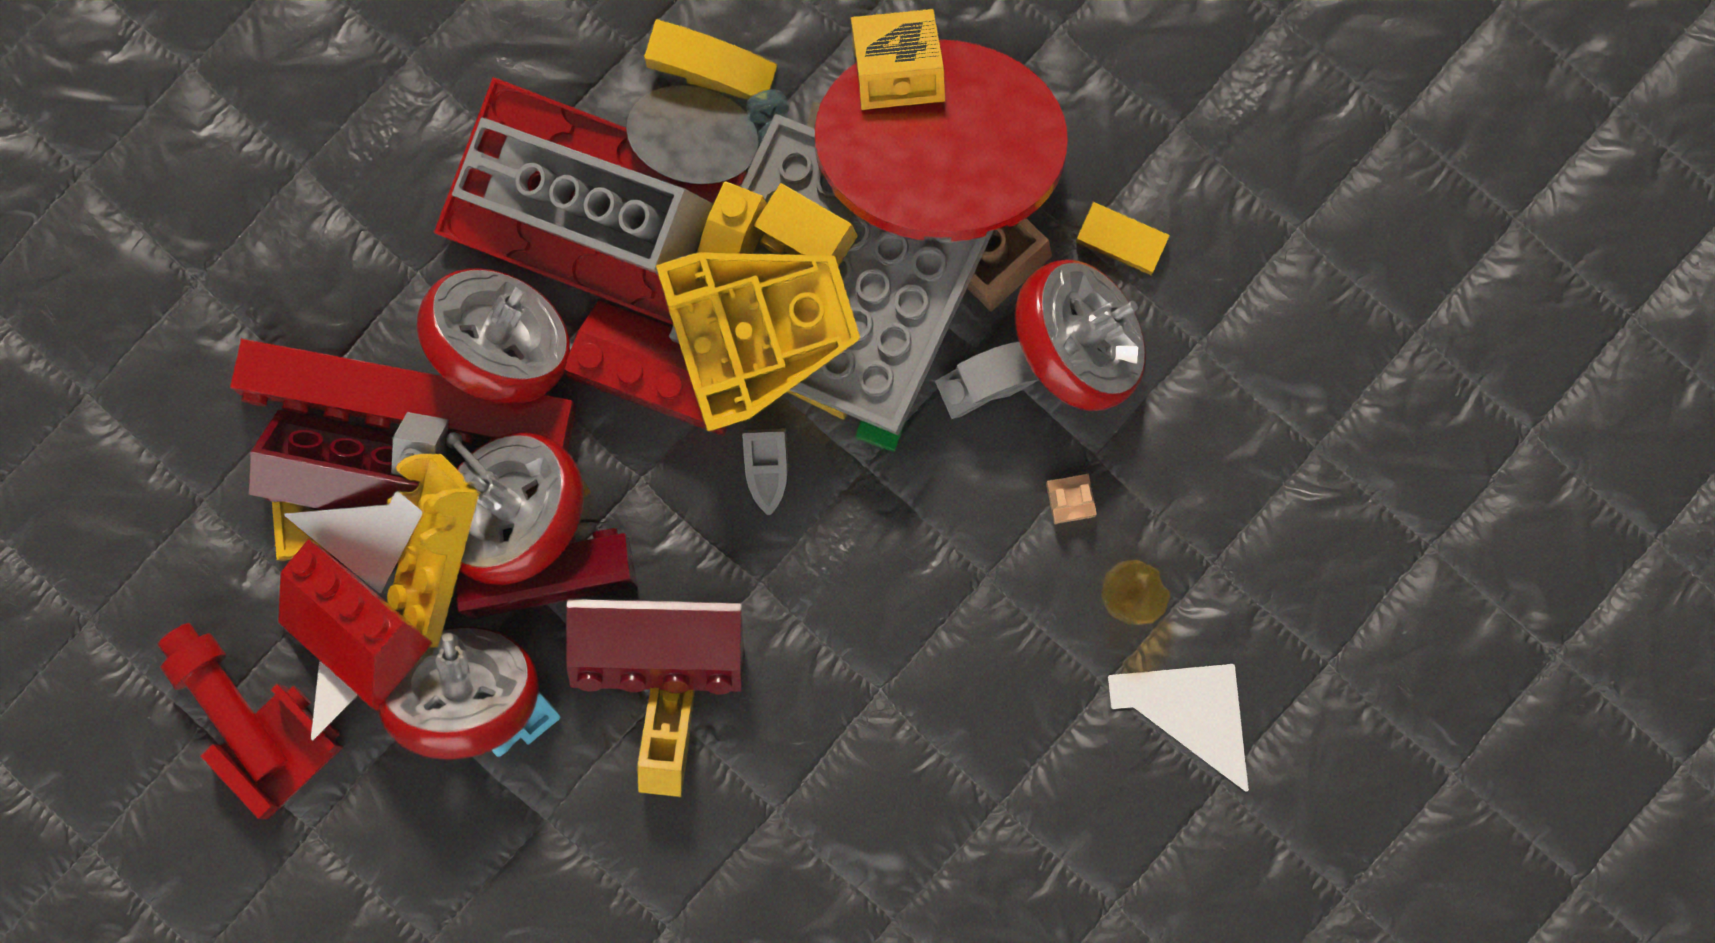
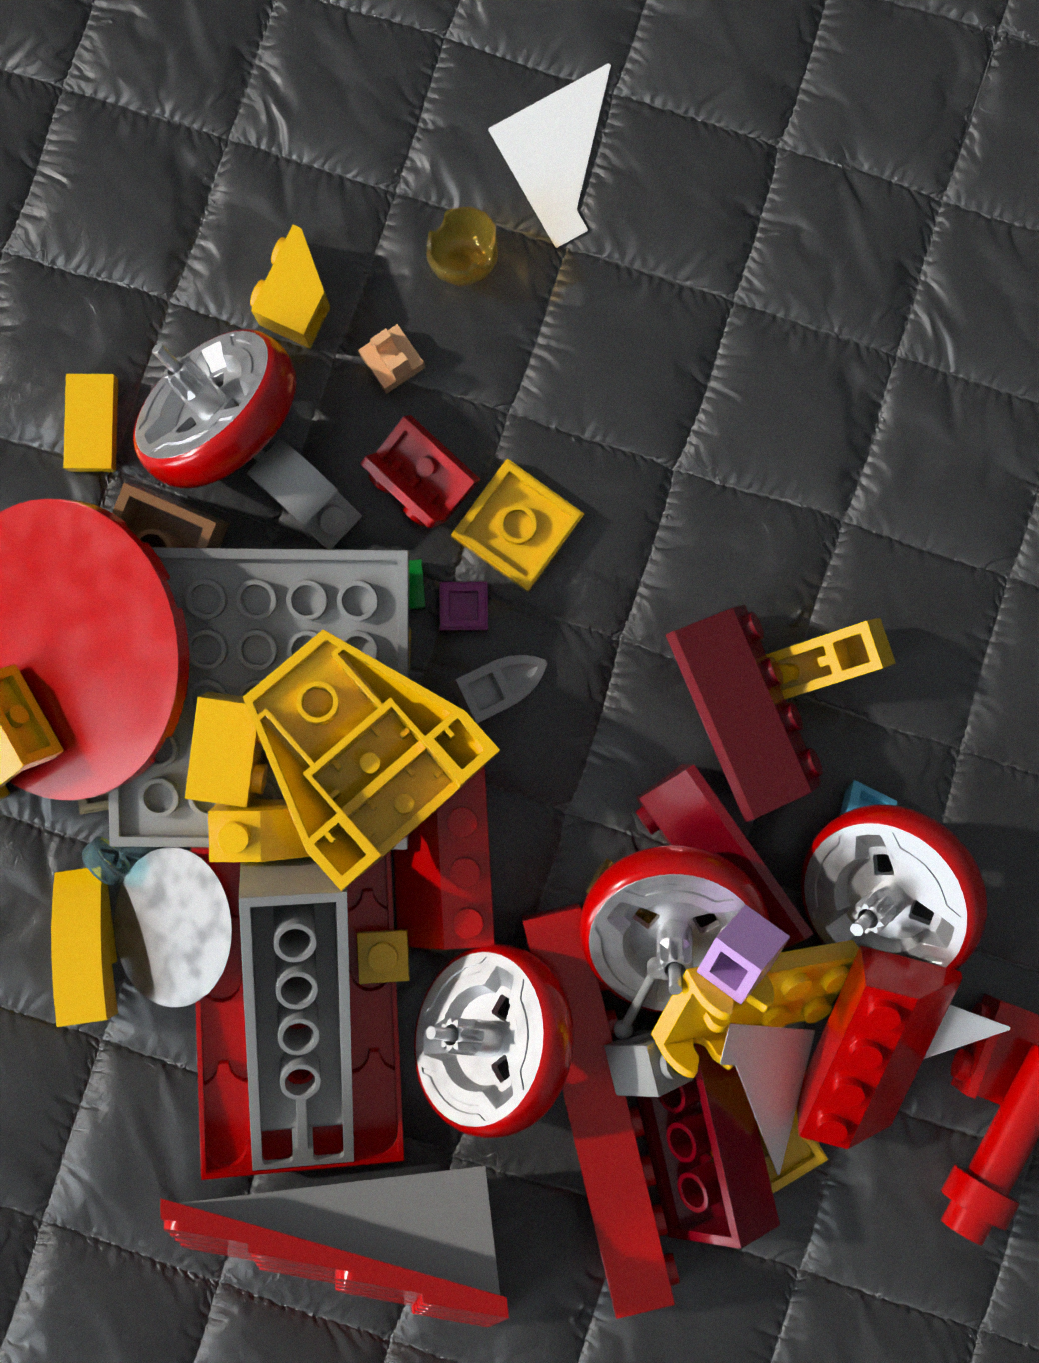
camera: 120 degrees left, 5 degrees up
none -> light grey piece [160,1166,509,1328]
none -> yellow slope [250,224,331,349]
none -> yellow plate [357,929,410,984]
none -> red bracket [360,415,481,528]
none -> magenta tile [439,582,488,631]
none -> yellow tile [451,458,584,592]
none -> lavender brick [697,905,790,1005]

